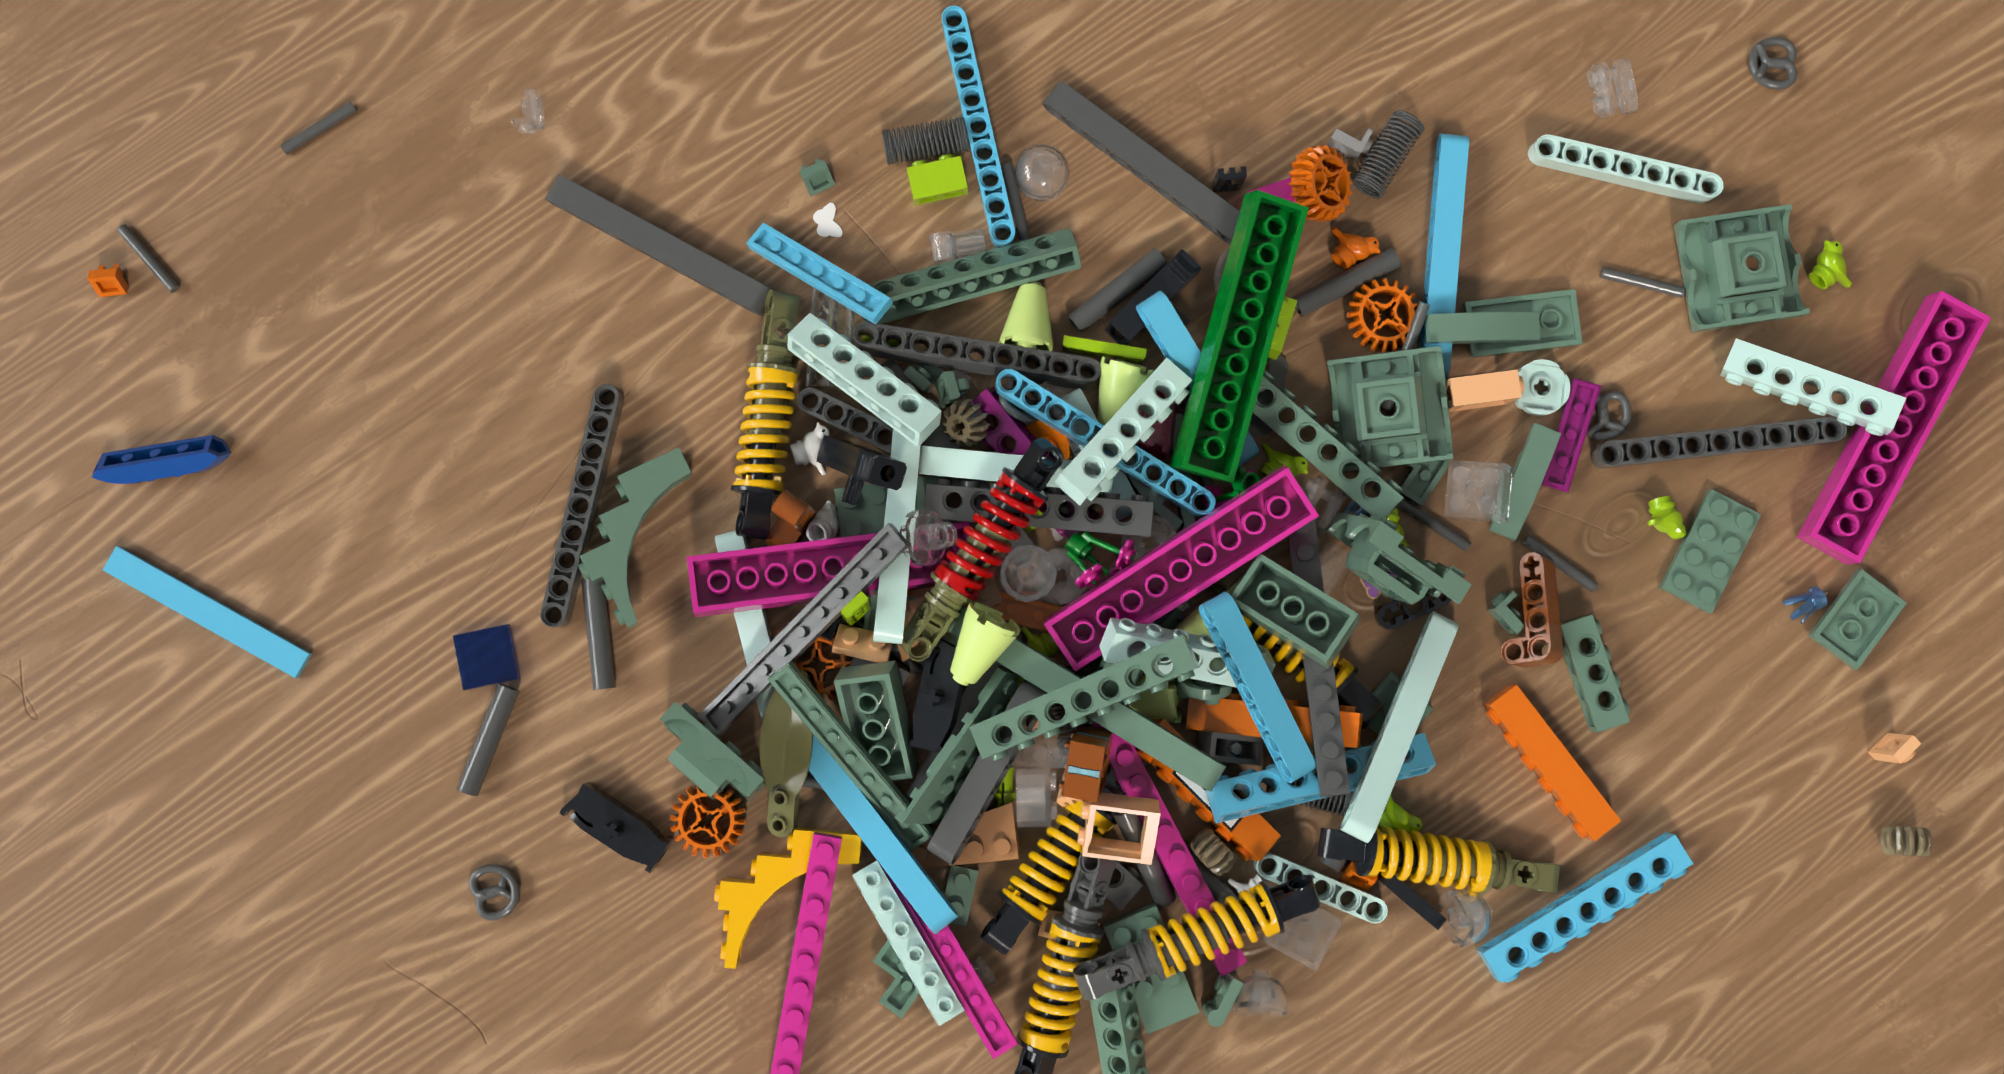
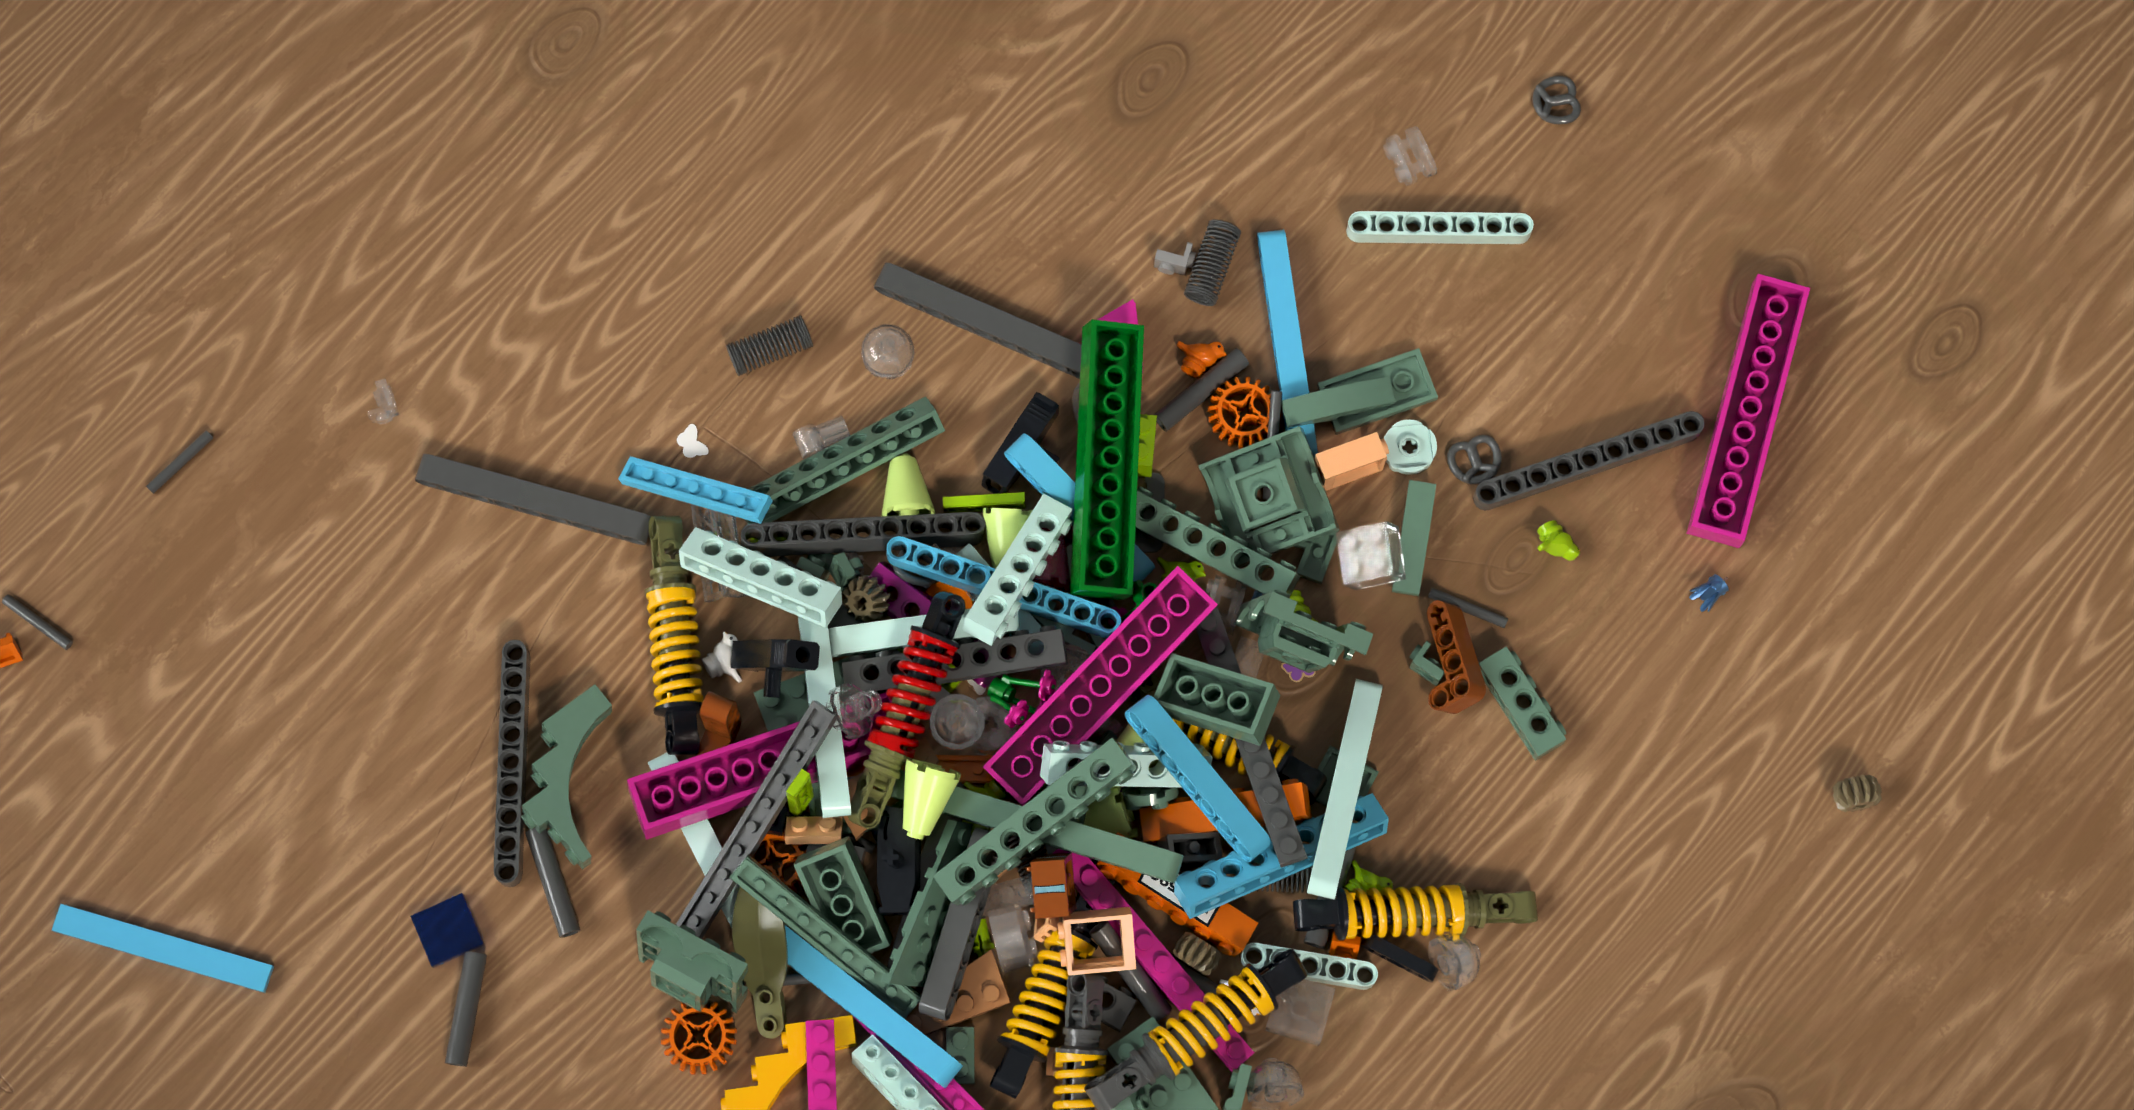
camera: 15 degrees left, 10 degrees down
blue brick [91,435,232,484] -> none
black piece [559,782,674,873] -> none
dark grey beam [797,387,923,461] -> none
sand green tile [799,159,835,196] -> none
white animal [806,500,839,541] -> none
lime brick [906,154,968,206] -> none
medium azure beam [942,6,1015,248] -> none
dark grey bar [1002,162,1031,241] -> none
dark grey piece [1067,248,1167,333] -> none
black tile [1212,166,1247,192] -> none
orange gear [1288,145,1353,222] -> none
dark grey bar [1372,483,1472,551] -> none
black beam [1375,588,1452,629] -> none
medium azure brick [1476,832,1693,983] -> none
orange brick [1483,684,1621,842] -> none
magenta tile [1541,378,1602,493] -> none
dark grey bar [1600,267,1685,298] -> none
sand green plate [1658,489,1761,614] -> none
sand green piece [1674,204,1810,333] -> none
light aqua brick [1720,338,1906,436] -> none
sand green plate [1808,569,1907,670] -> none
lime animal [1809,240,1852,290] -> none
light nougat plate [1868,733,1921,764] -> none

